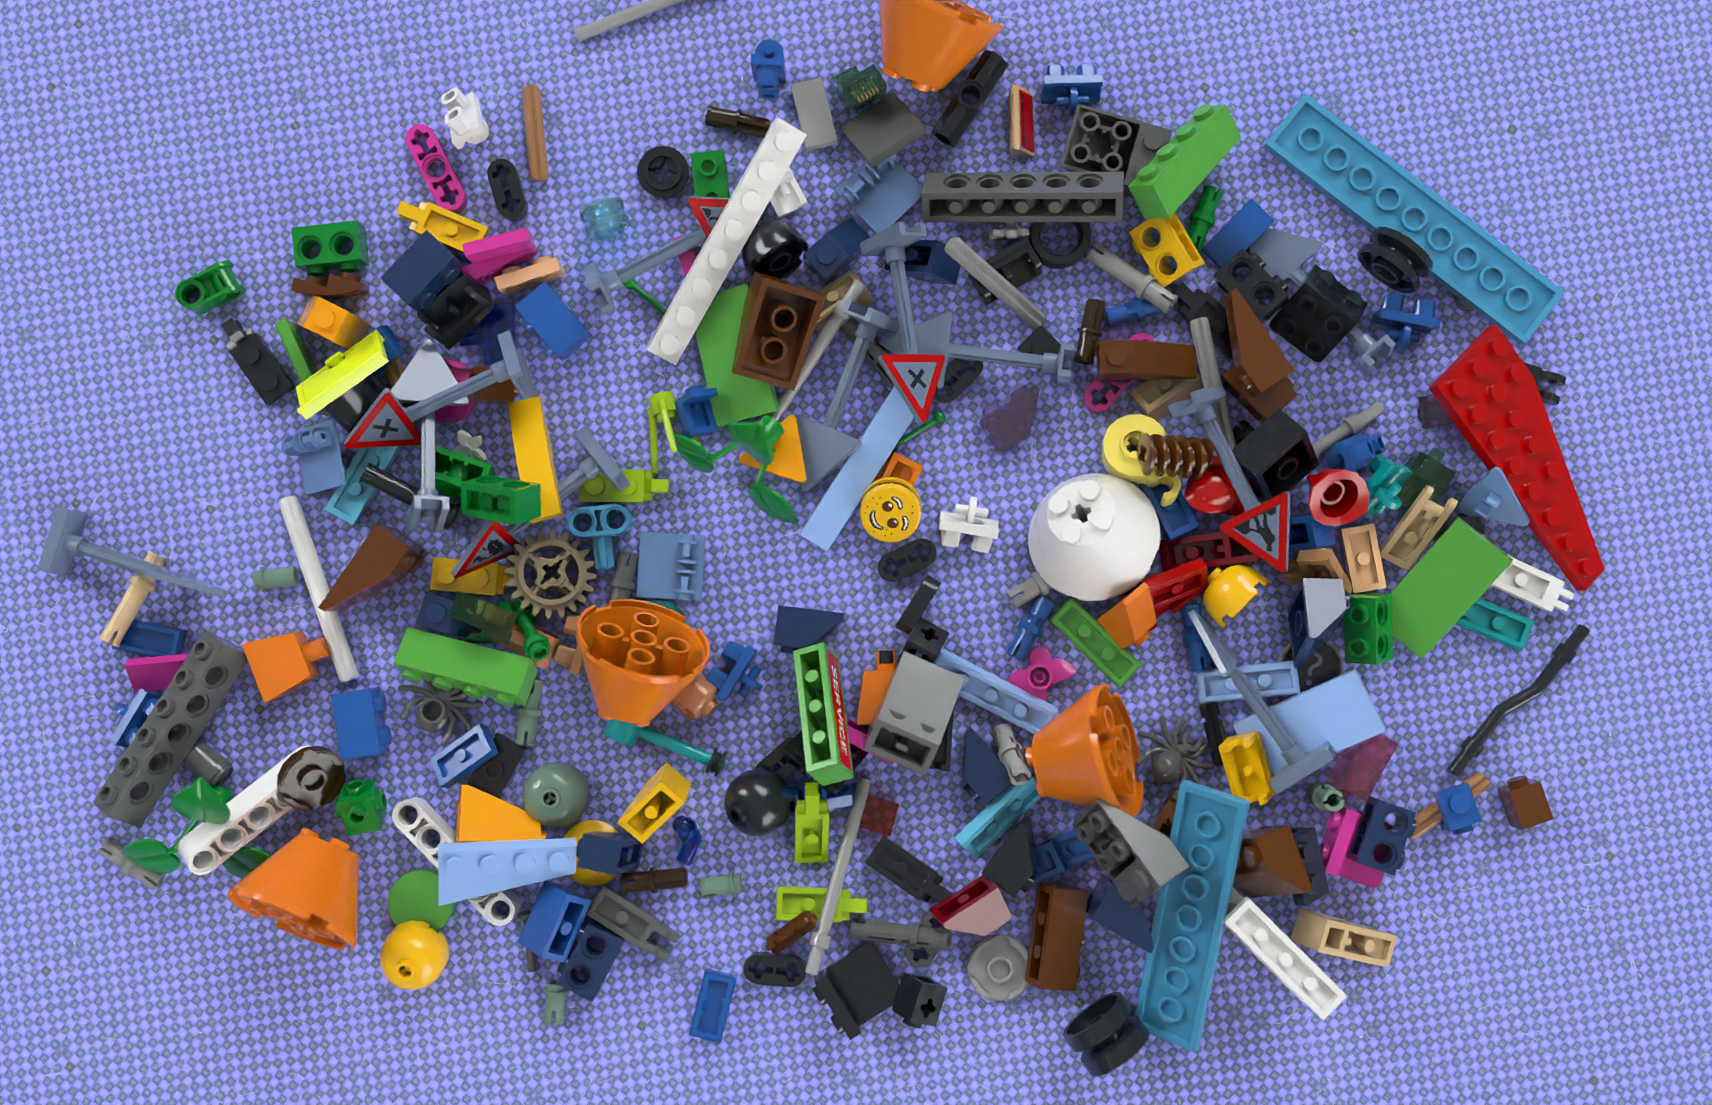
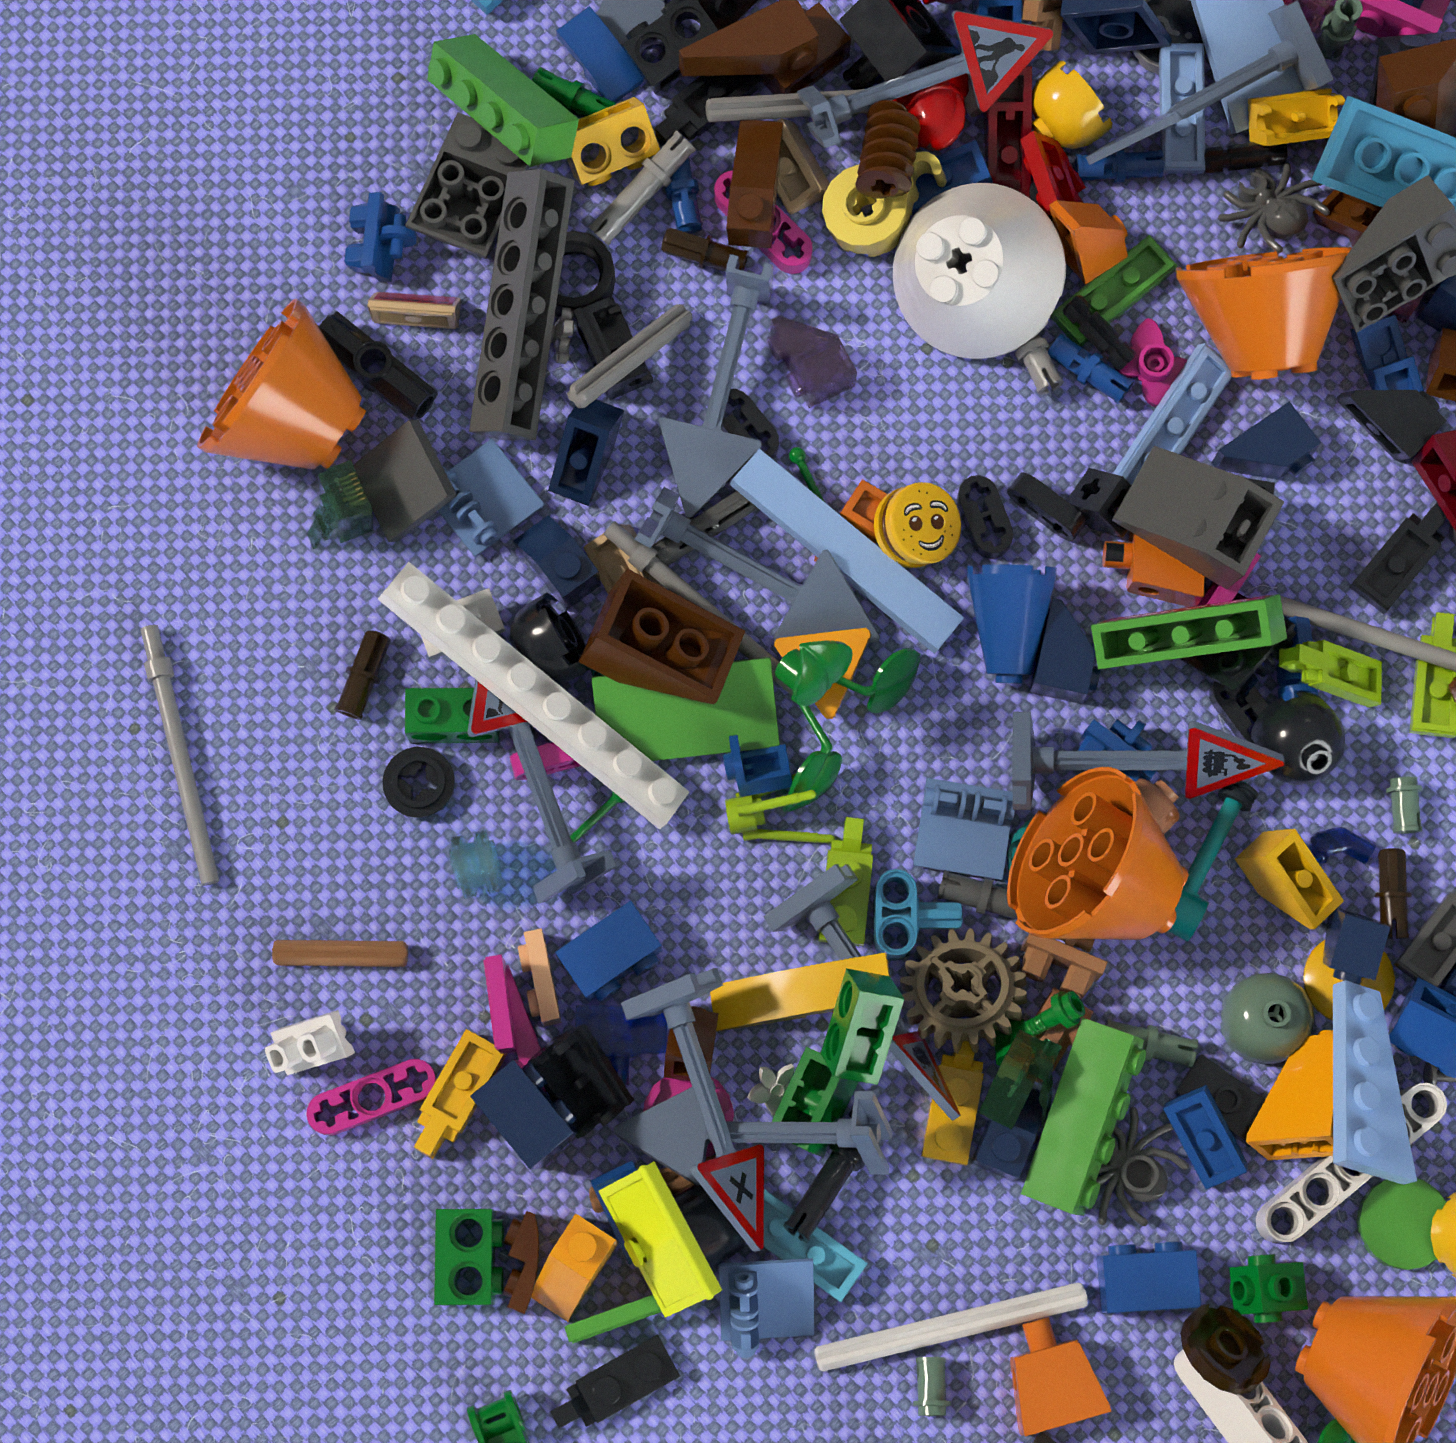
camera: 85 degrees left, 10 degrees down
reddish brown slope [318,524,426,612] -> none
black beam [487,159,528,222] -> none
blue hips [750,39,786,99] -> none
light grey slope [790,77,838,151] -> none
clear red tile [859,795,899,836] -> none
sand blue piece [860,222,945,424] -> none
white hips [939,496,999,553] -> none
medium azure plate [955,775,1041,859] -> none
light grey pin [991,724,1031,786] -> none
black plate [1017,325,1061,372] -> none
none -> blue cone [967,564,1057,684]
none -> sand blue piece [1012,712,1285,810]
none -> black axle [1063,295,1136,370]

